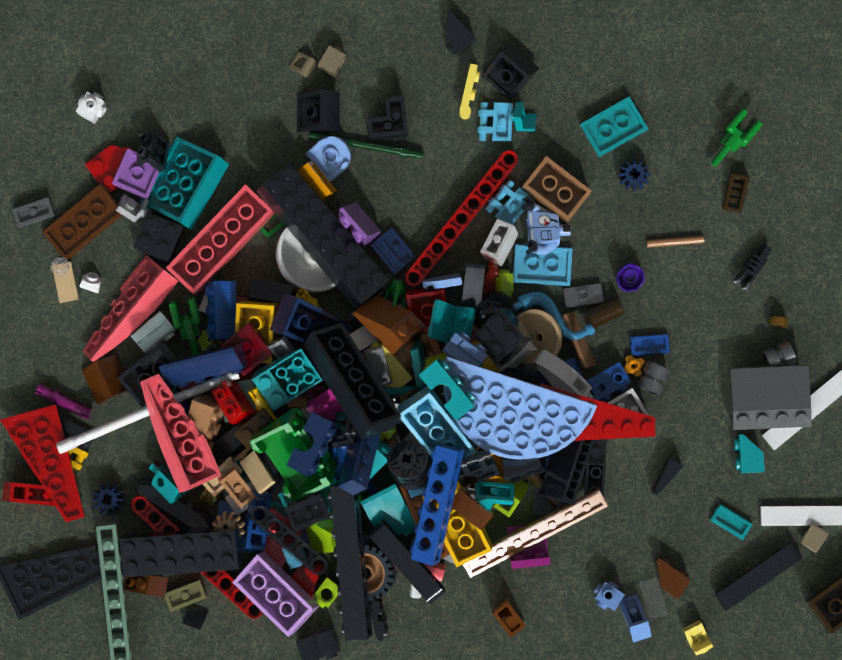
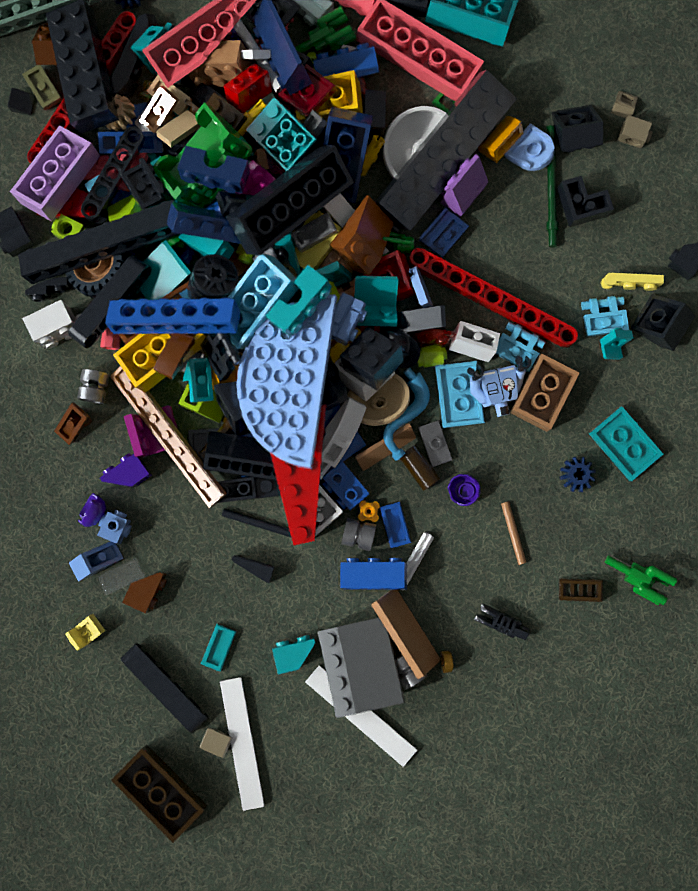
camera: 80 degrees right, 0 degrees up
none -> white brick [22,300,76,349]
none -> flat silver wheel [77,369,109,404]
none -> dark purple hair [78,493,106,527]
none -> dark purple slope [100,453,152,487]
none -> black bar [222,508,291,538]
none -> white tile [241,50,271,59]
none -> blue brick [340,558,407,590]
none -> medium nougat tile [371,590,441,679]
none -> white axle [407,532,434,585]

